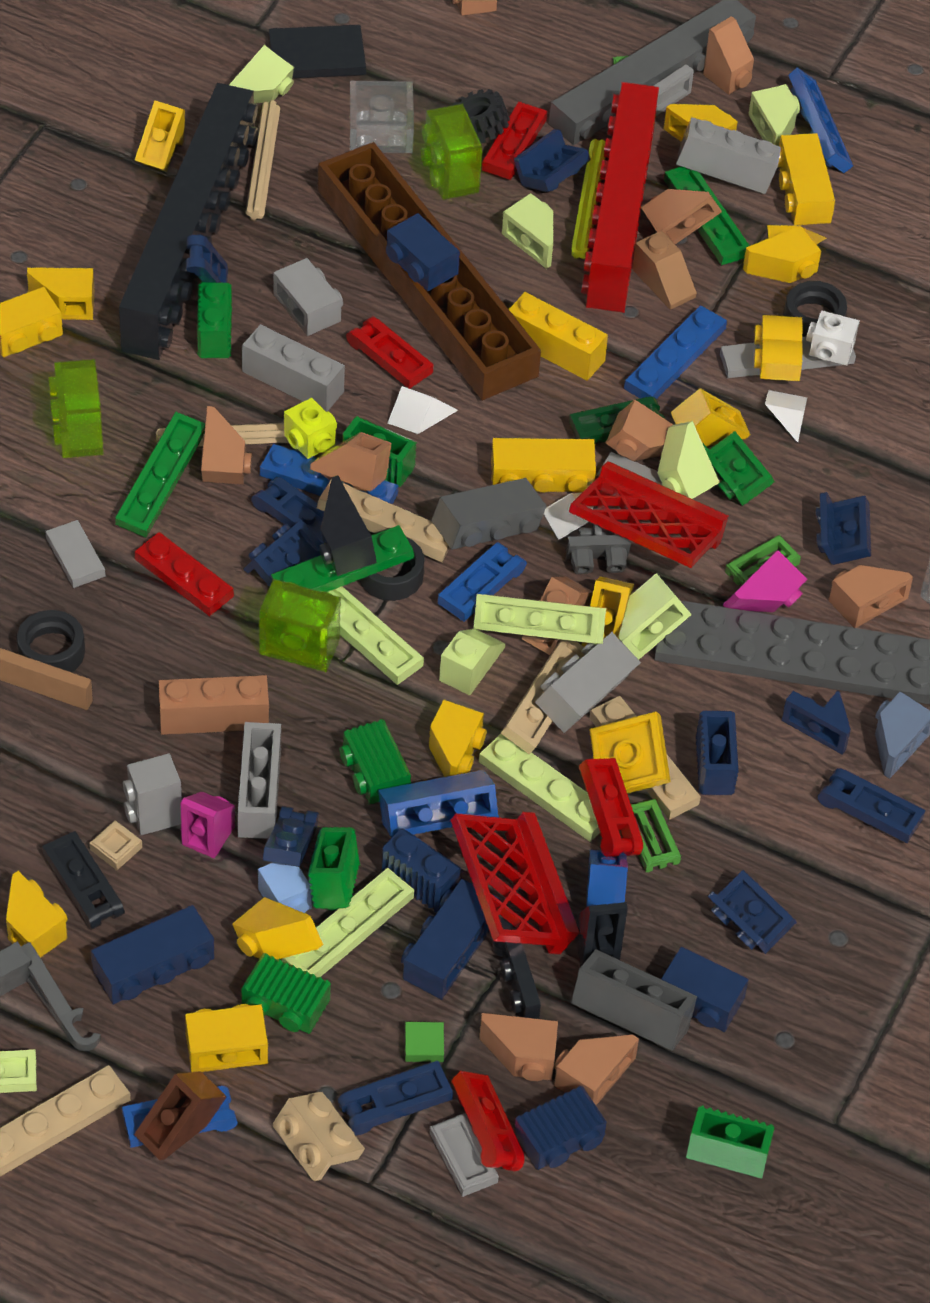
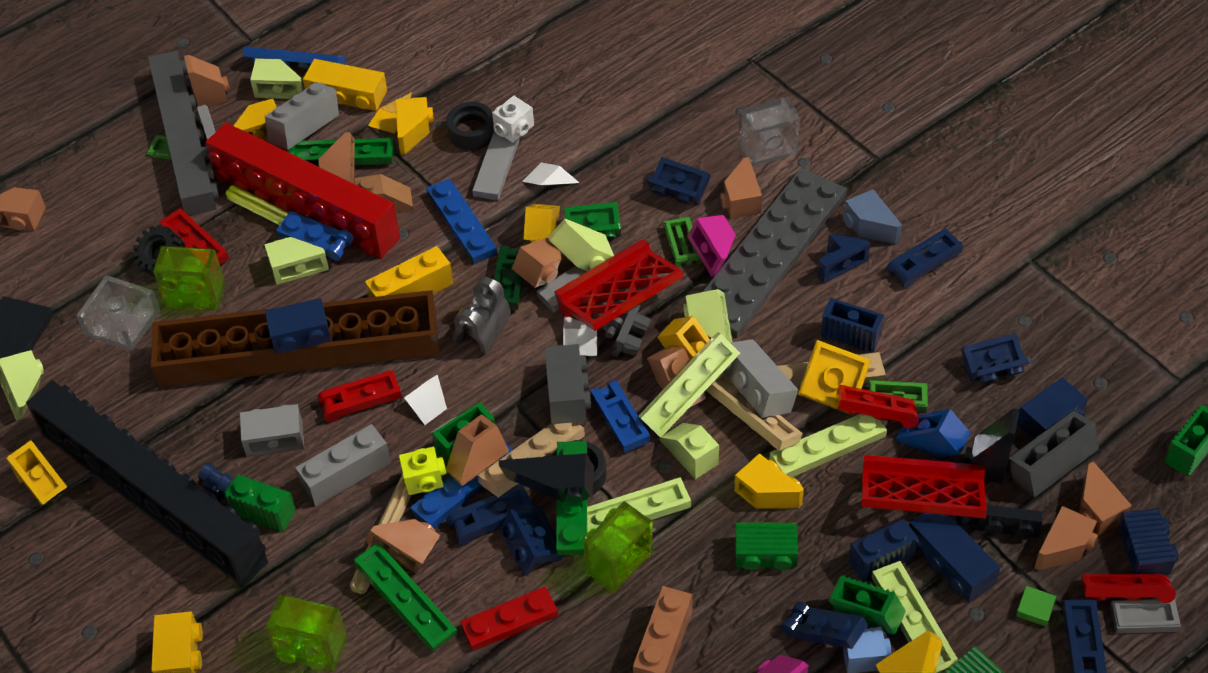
camera: 60 degrees left, 0 degrees up
yellow slope [27,267,95,320] -> none
light grey brick [238,722,281,839] -> none
tan axle [246,100,280,221] -> none
blue brick [378,770,499,838] -> none
yellow brick [491,438,596,493] -> none
dark blue bracket [514,129,591,192] -> none
yellow brick [754,315,802,381] -> none
none -> blue plate [276,211,354,260]
none -> flat silver piece [452,277,510,354]

